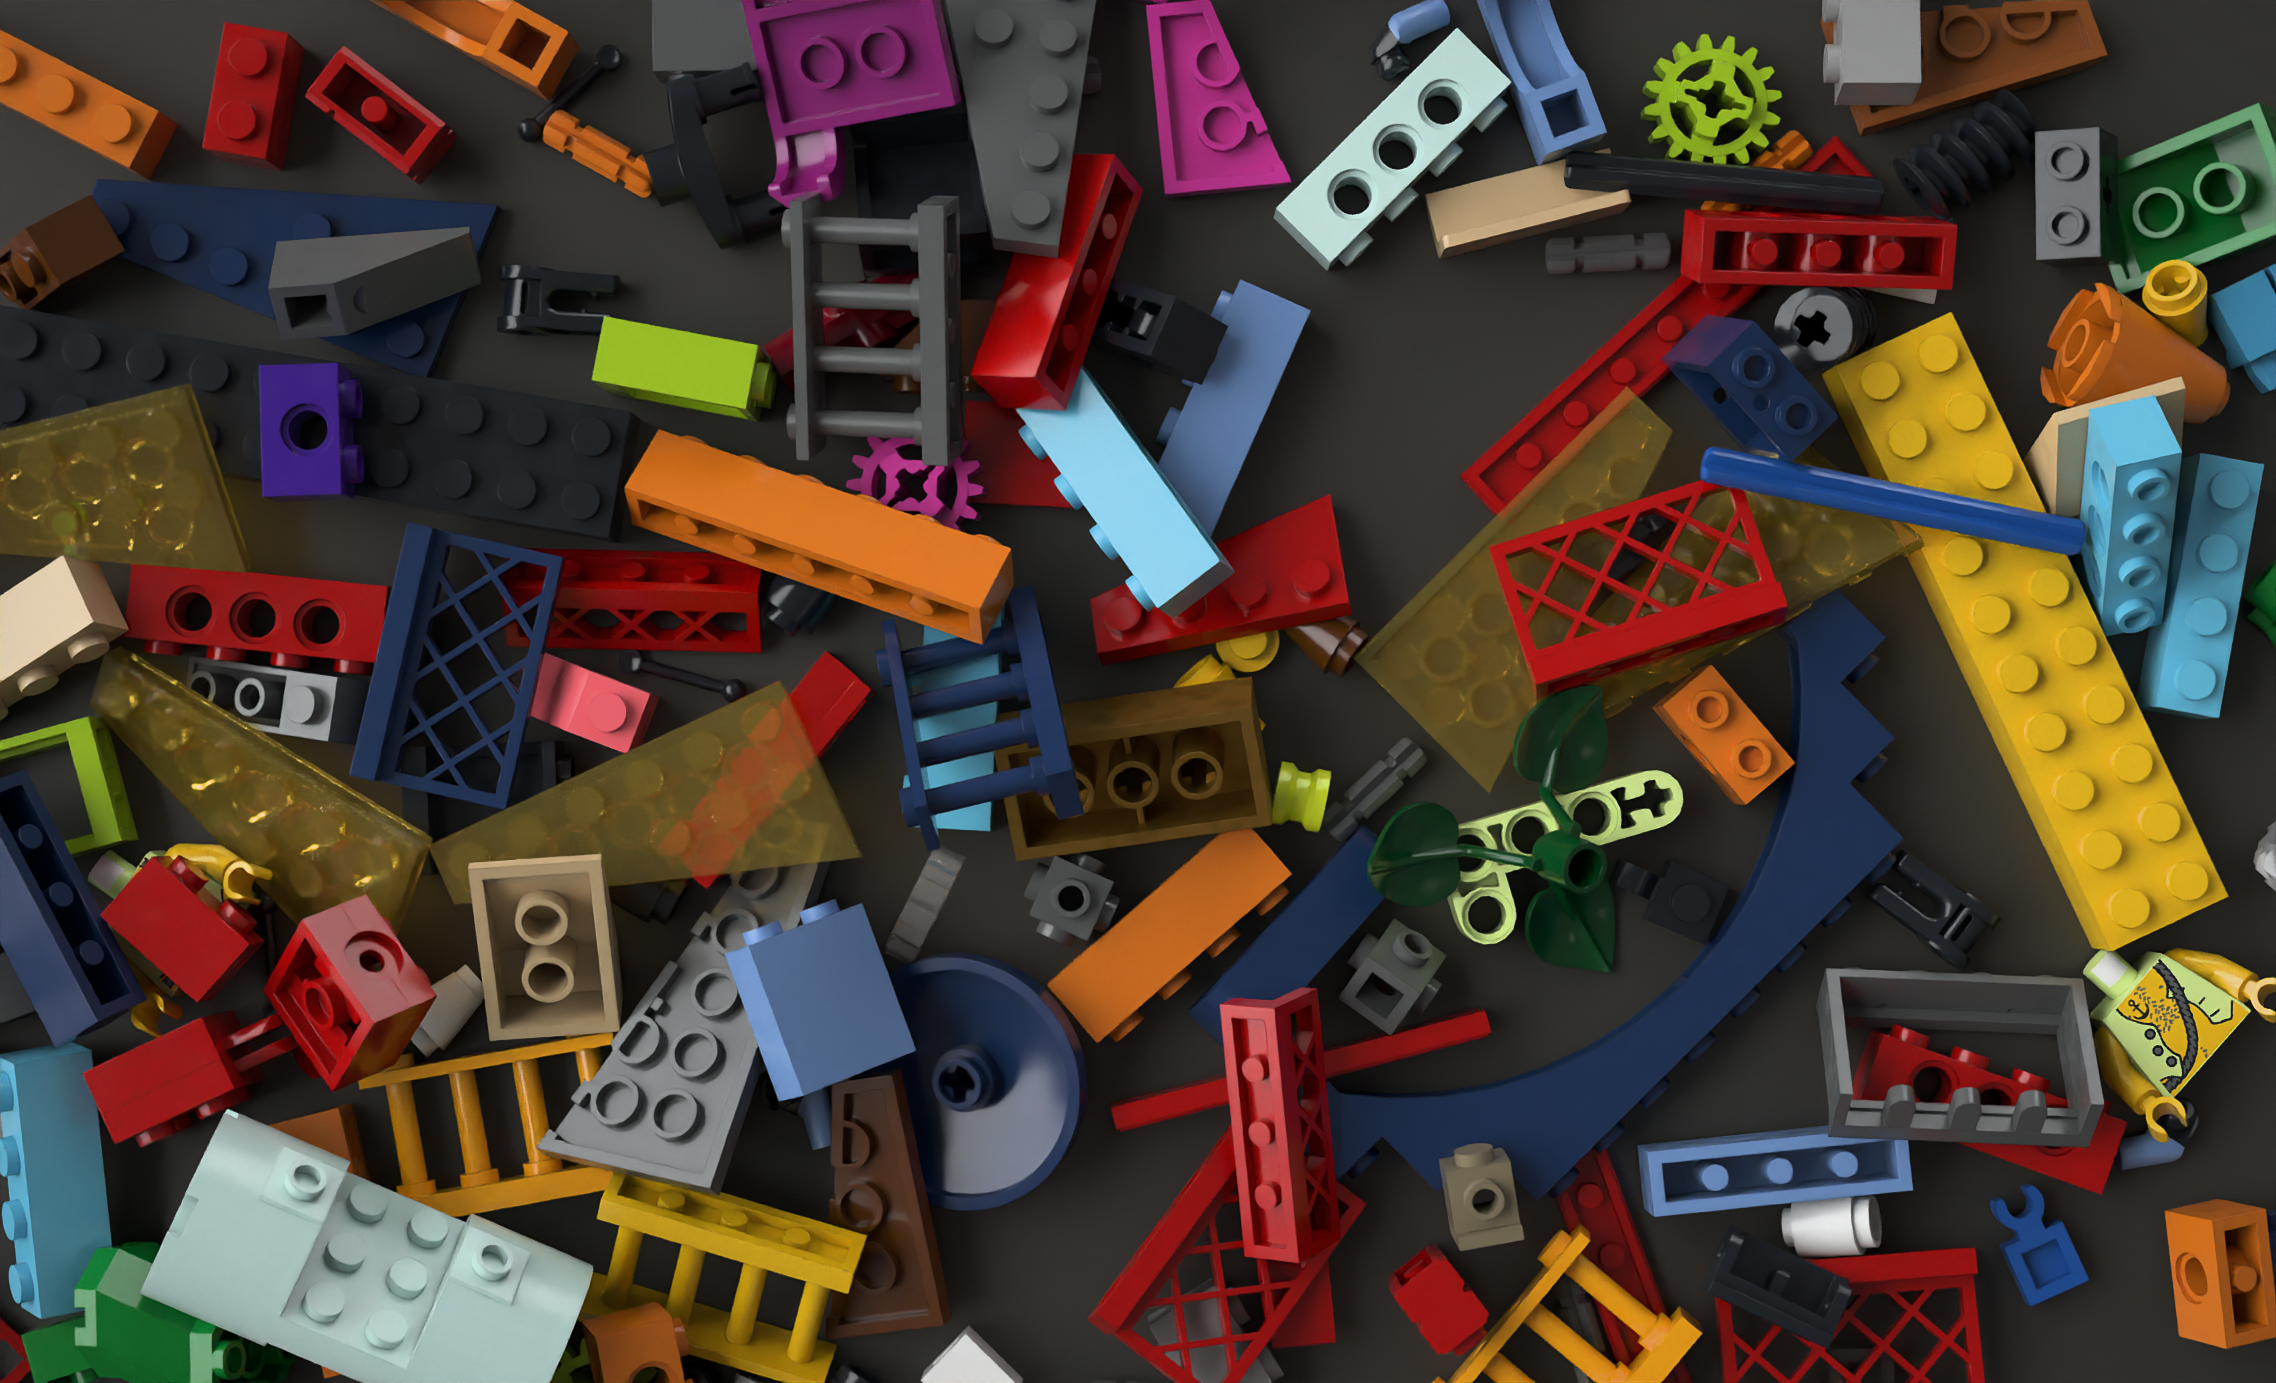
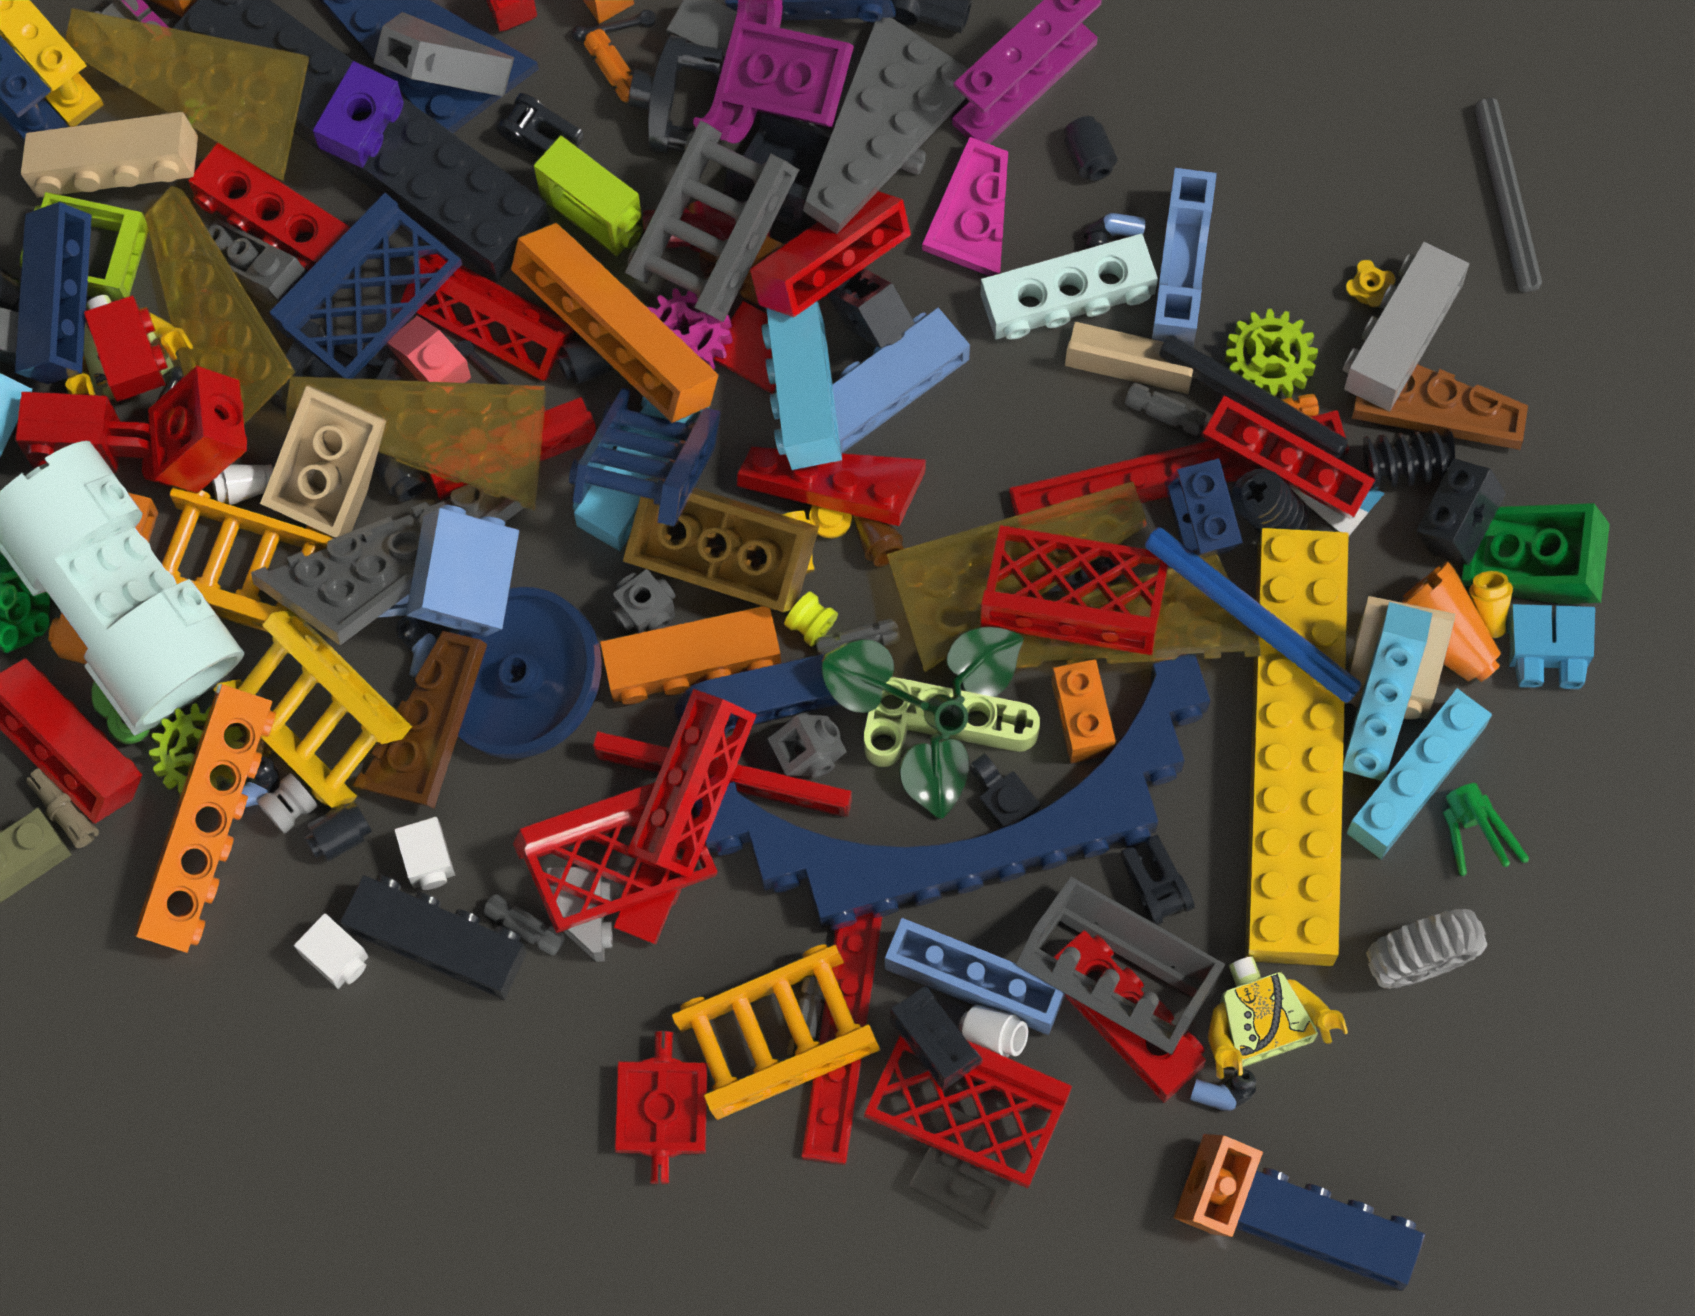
camera: 30 degrees right, 15 degrees down
clear beam [883,844,966,964] -> none
red brick [1387,1244,1489,1356] -> none
dark tan brick [1439,1143,1525,1251] -> none
blue plate [1990,1183,2089,1307] -> none

